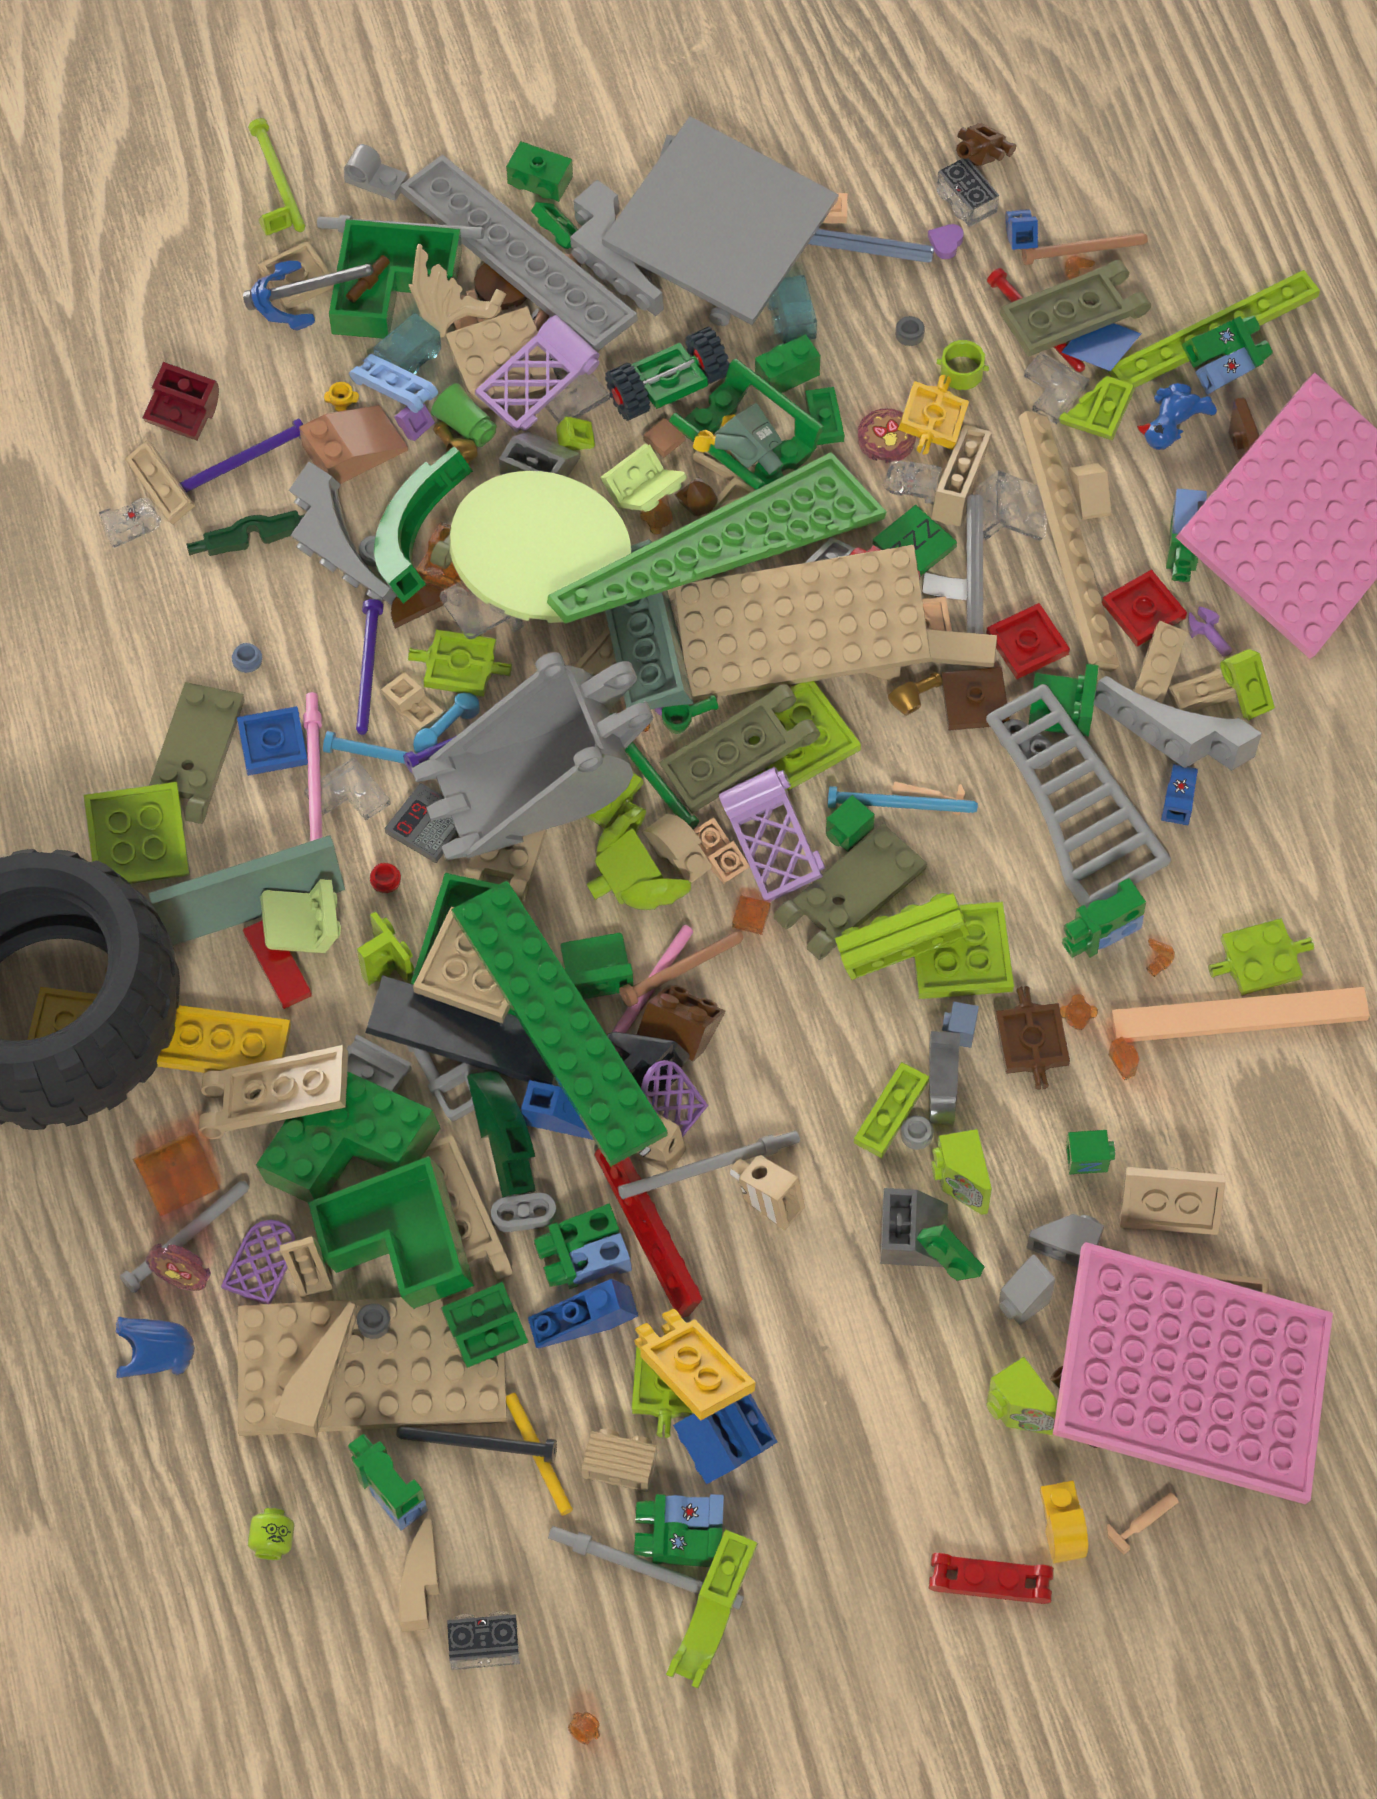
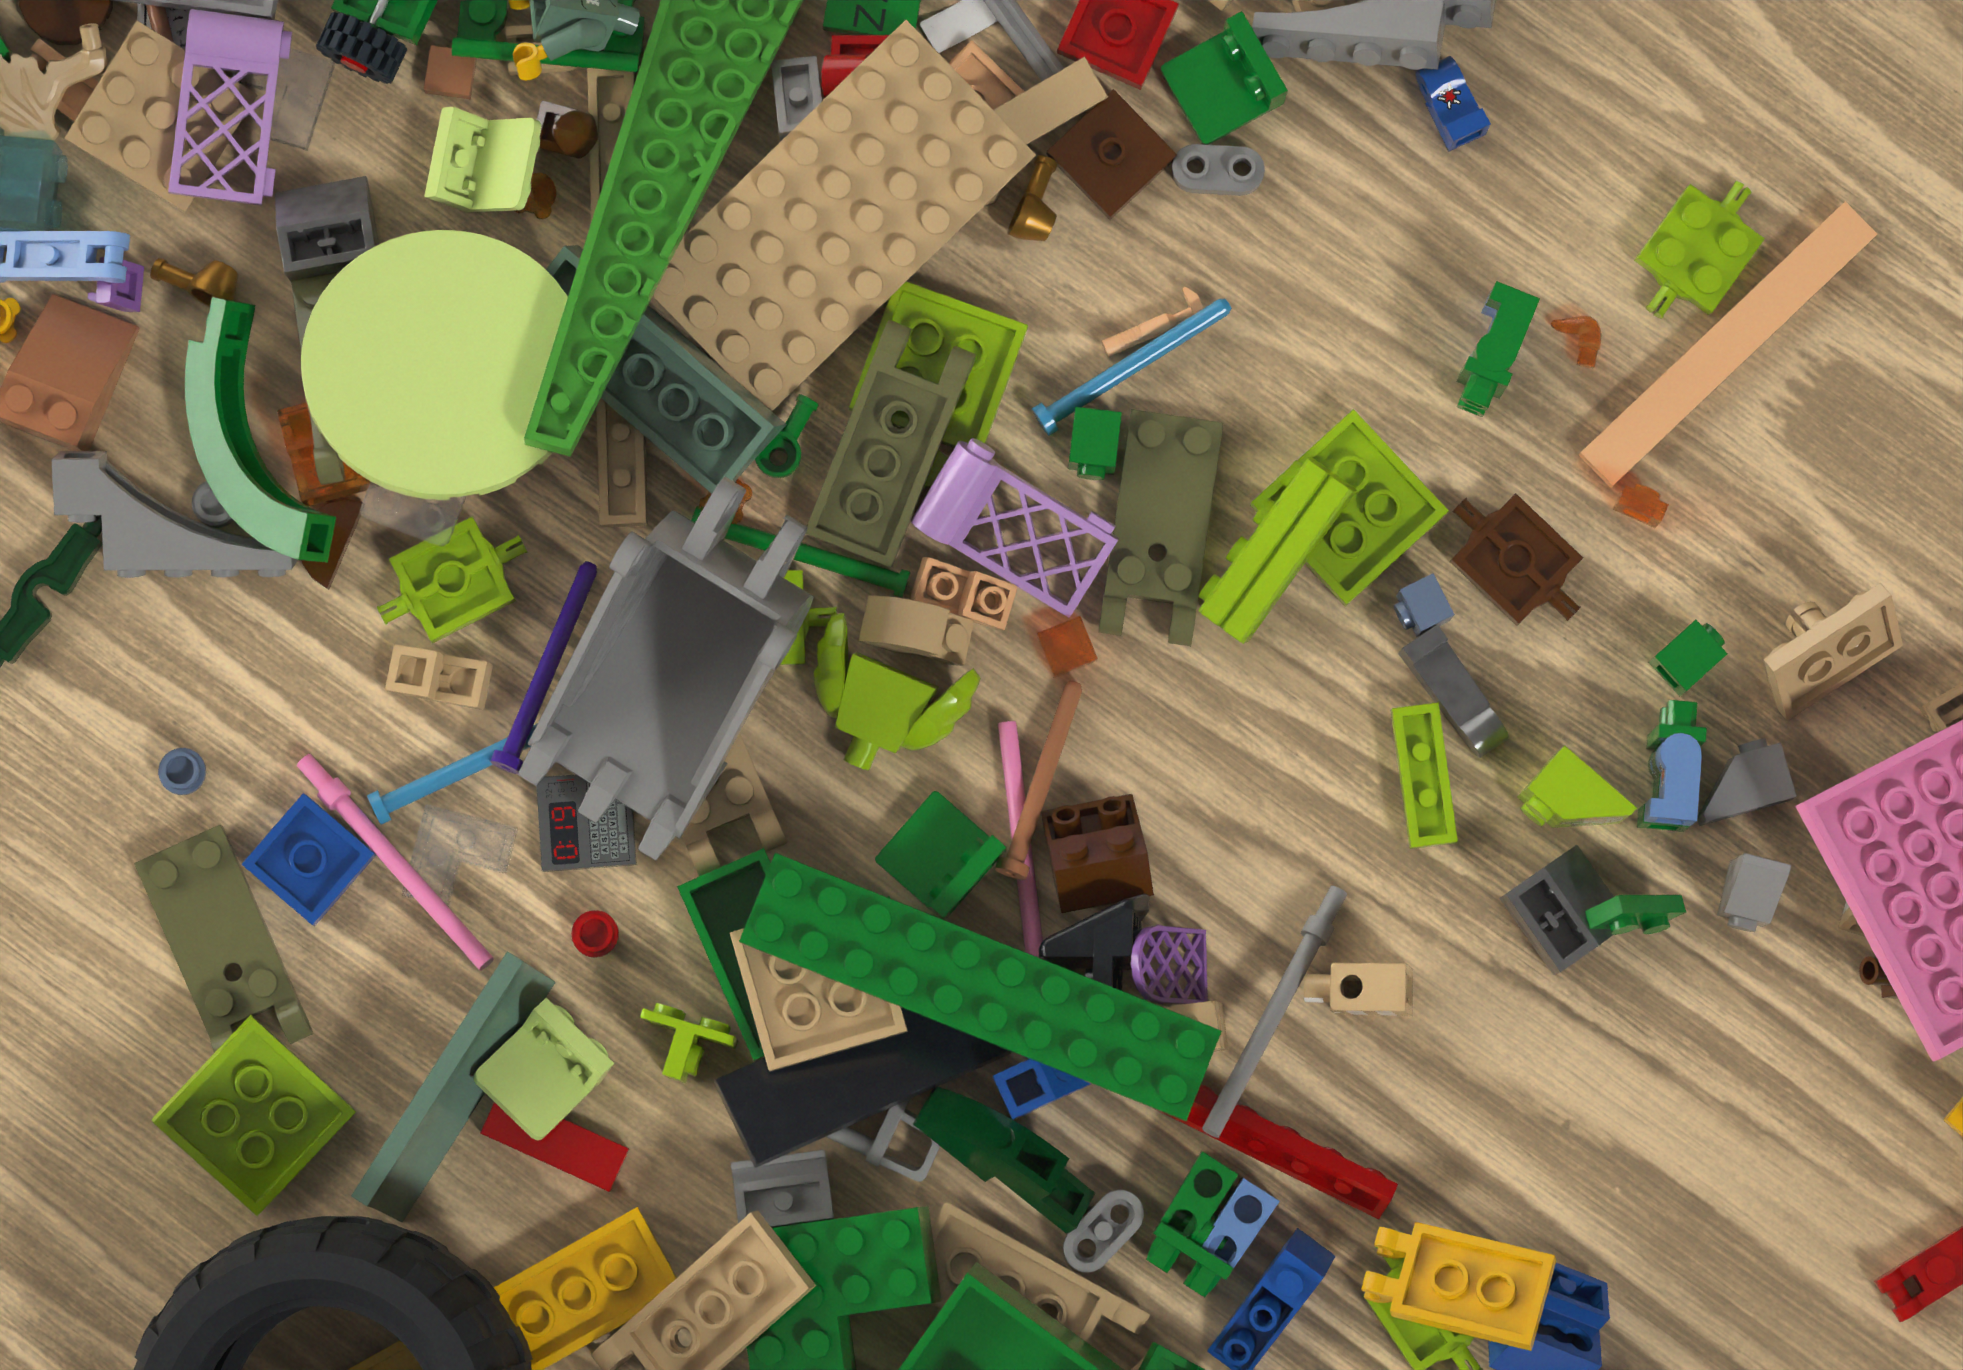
camera: 40 degrees left, 20 degrees up
dark purple bar [356,599,384,735] -> none
dark azure bar [413,693,480,754] -> none
bright green plant [431,383,497,448] -> none
lime slope [556,416,595,451] -> none
light grey tile [901,1116,934,1150] -> none
light grey bar [986,684,1171,909] -> none
lime slope [986,1357,1058,1435] -> none
clear orange plate [1060,994,1098,1030] -> none
none -> medium blue hips [1637,700,1707,832]

